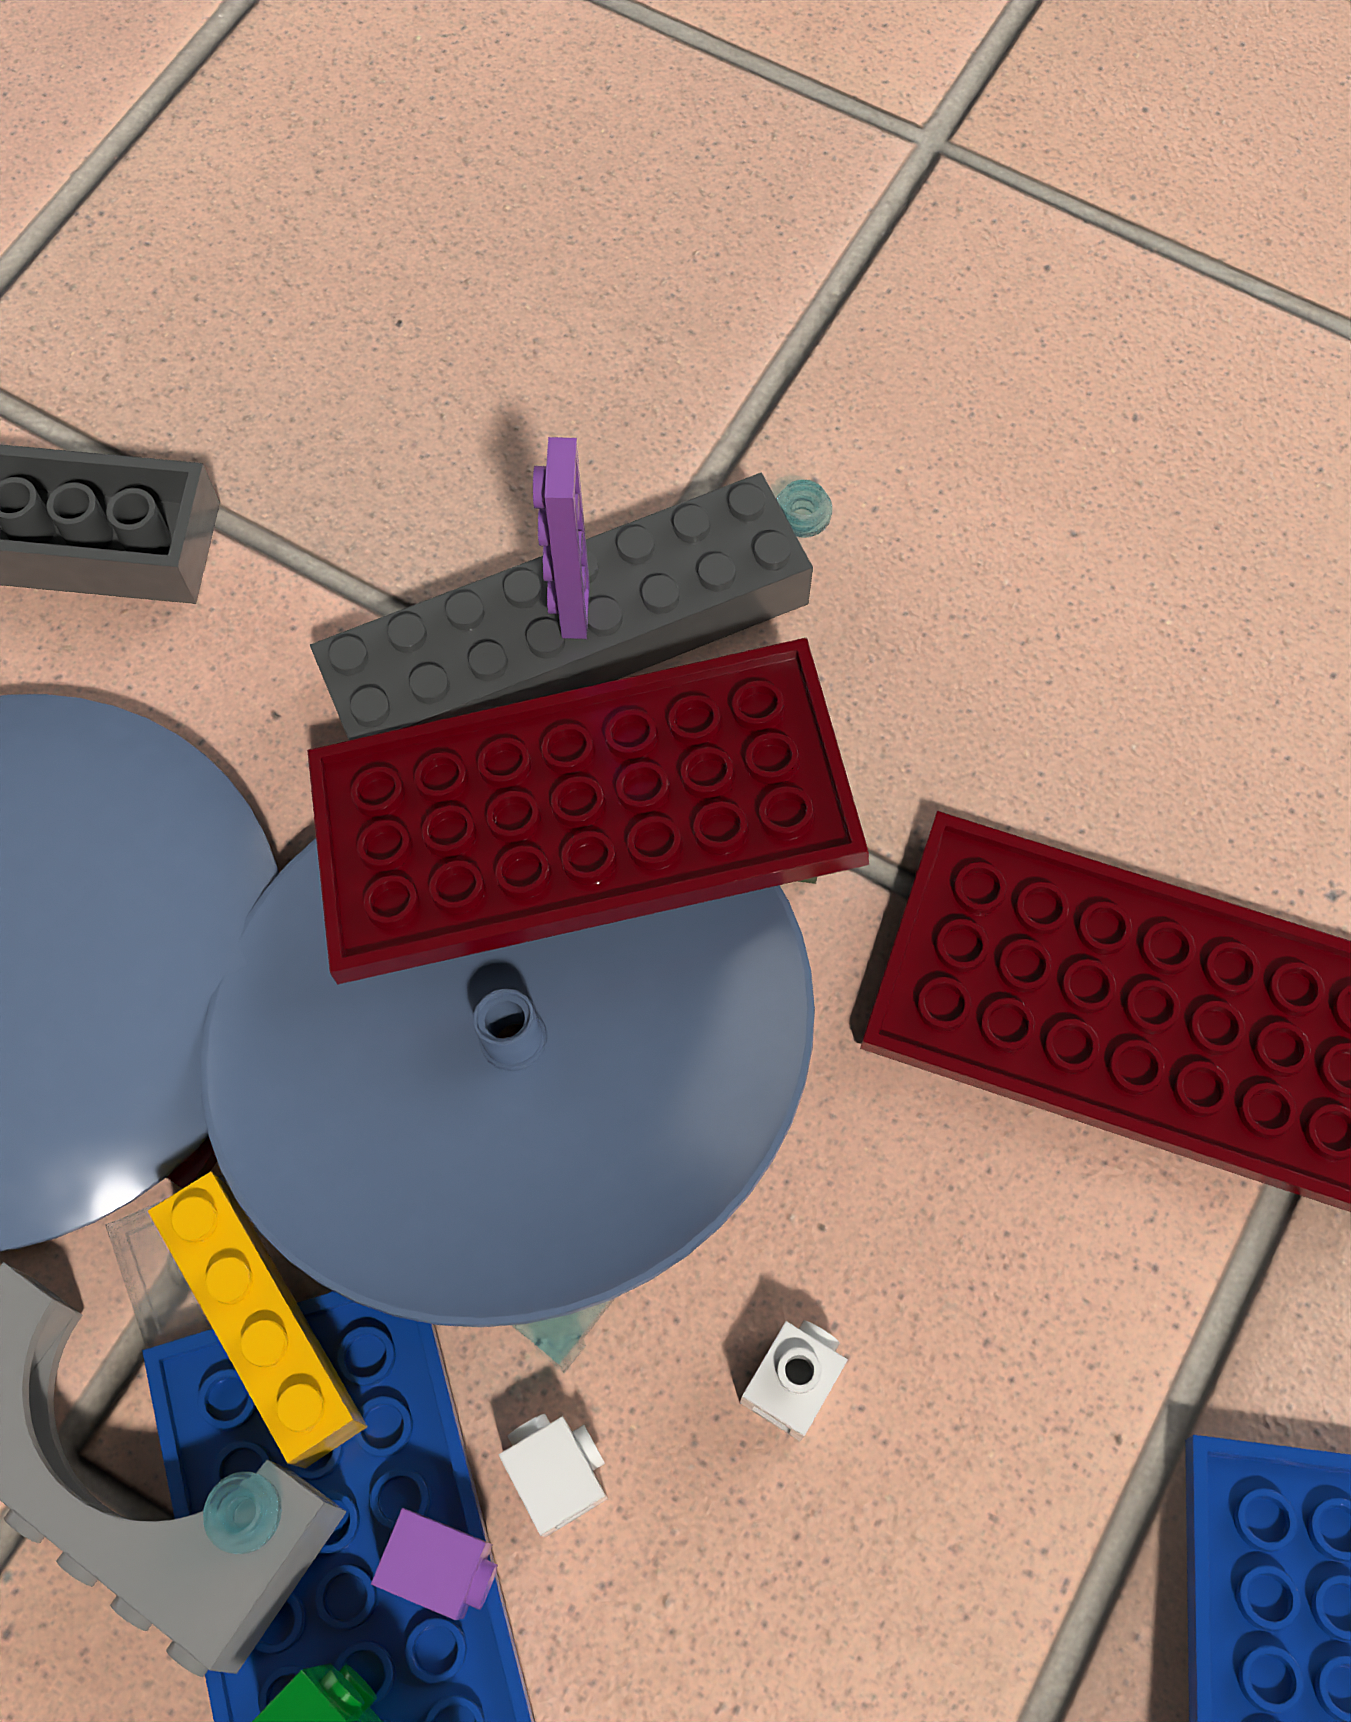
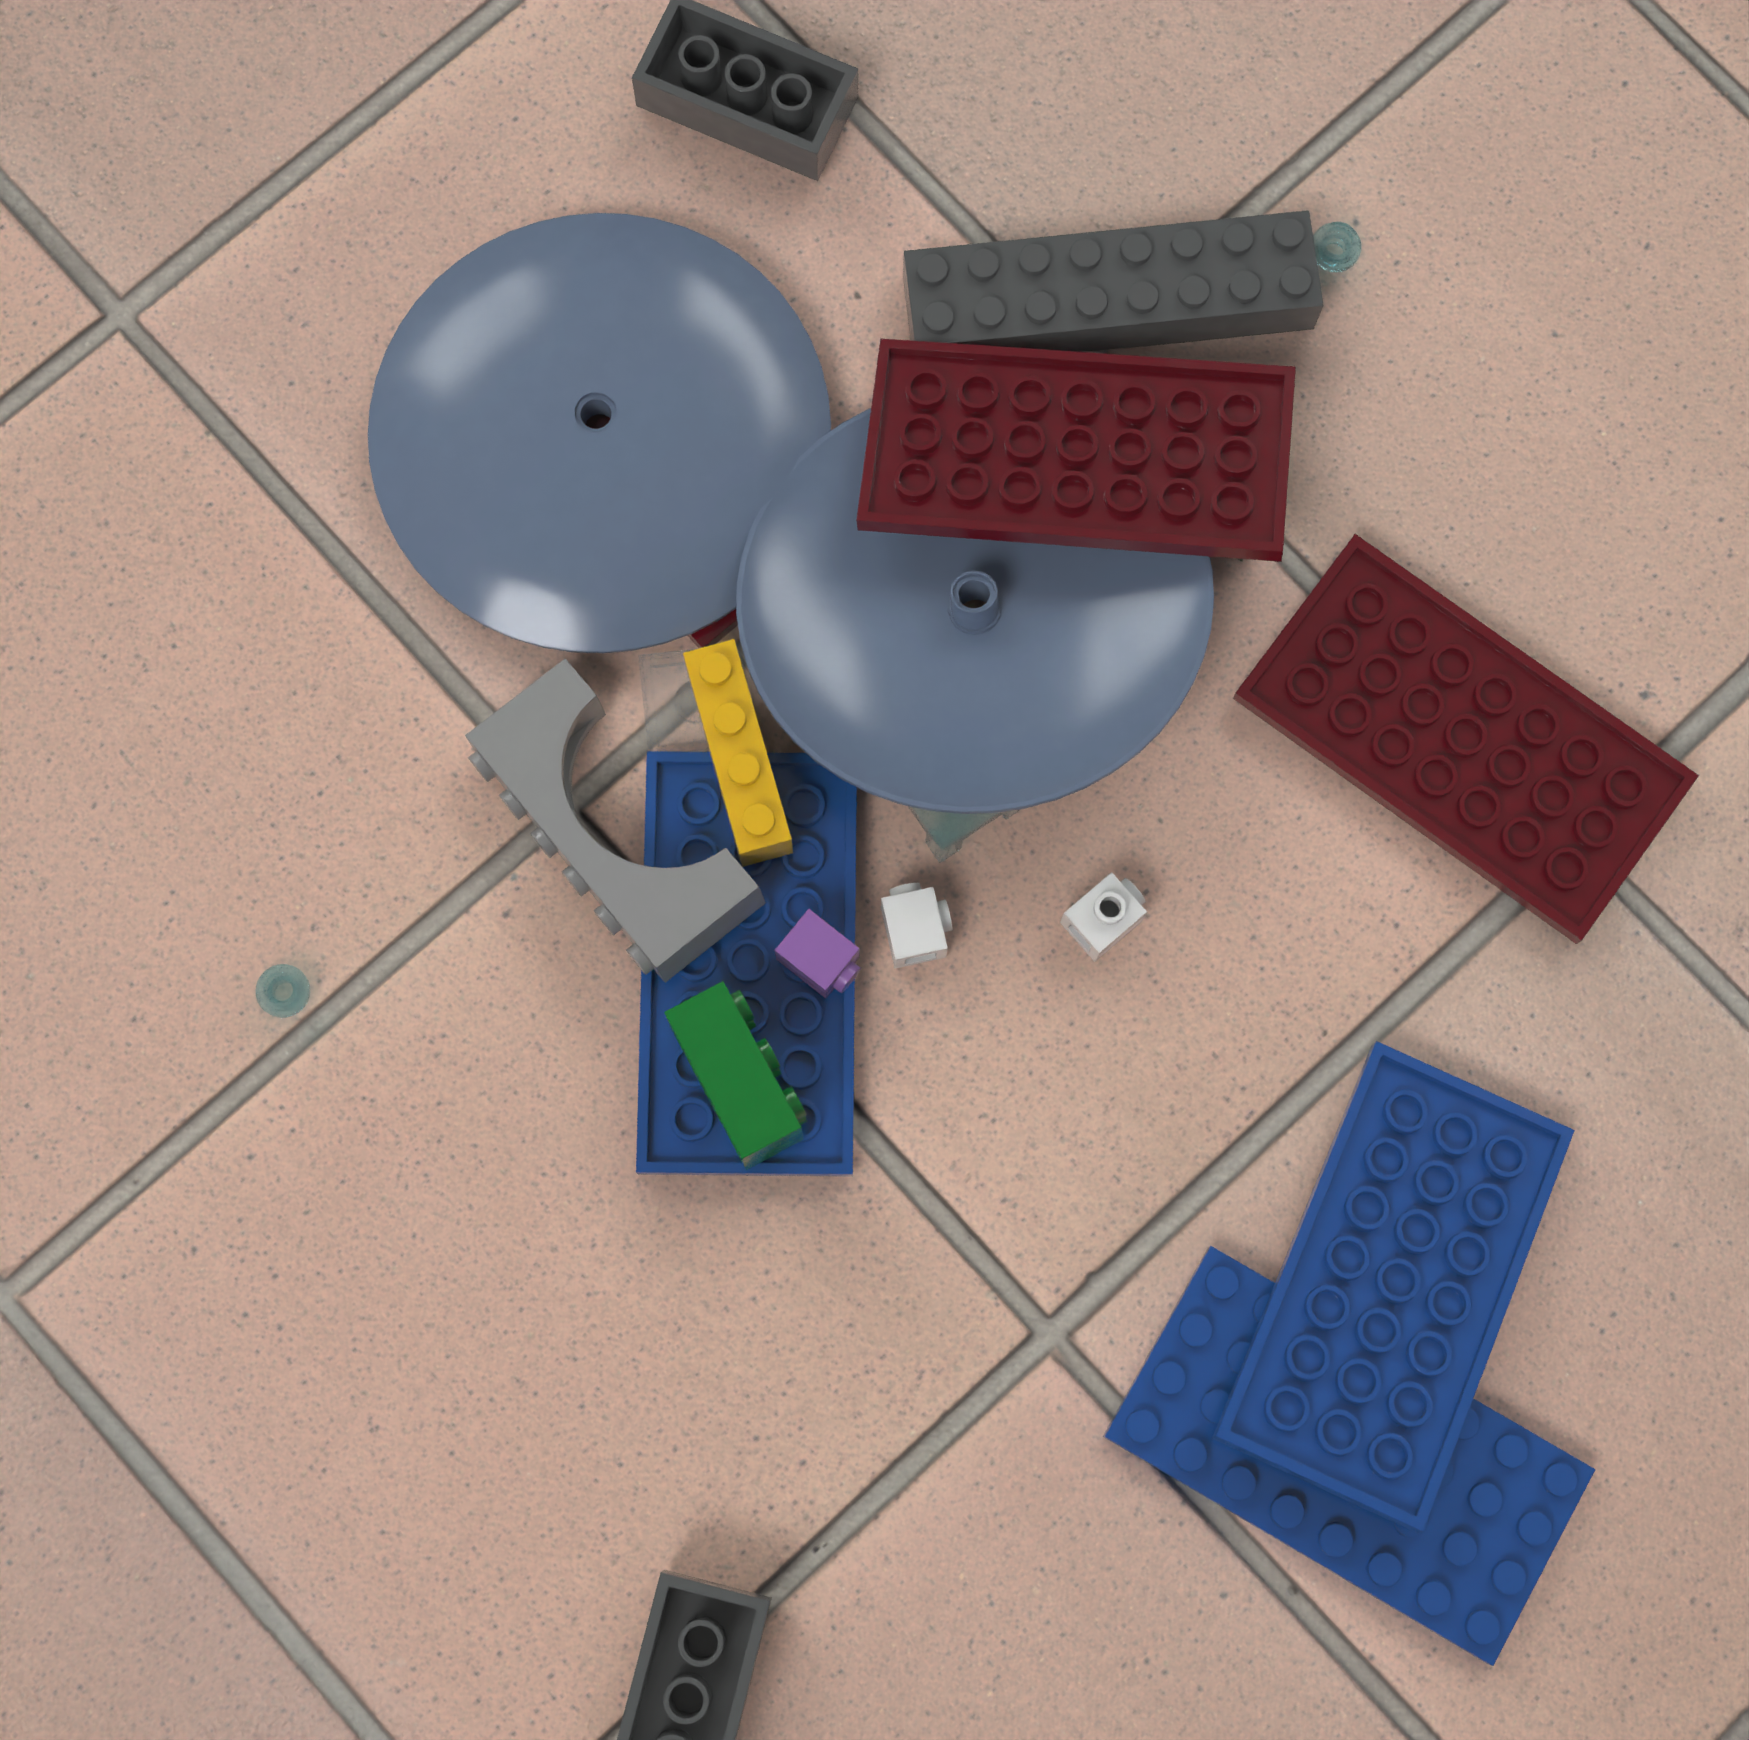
camera: 15 degrees right, 10 degrees up
clear light blue plate [203,1472,282,1555] -> none
medium lavender plate [533,437,590,639] -> none

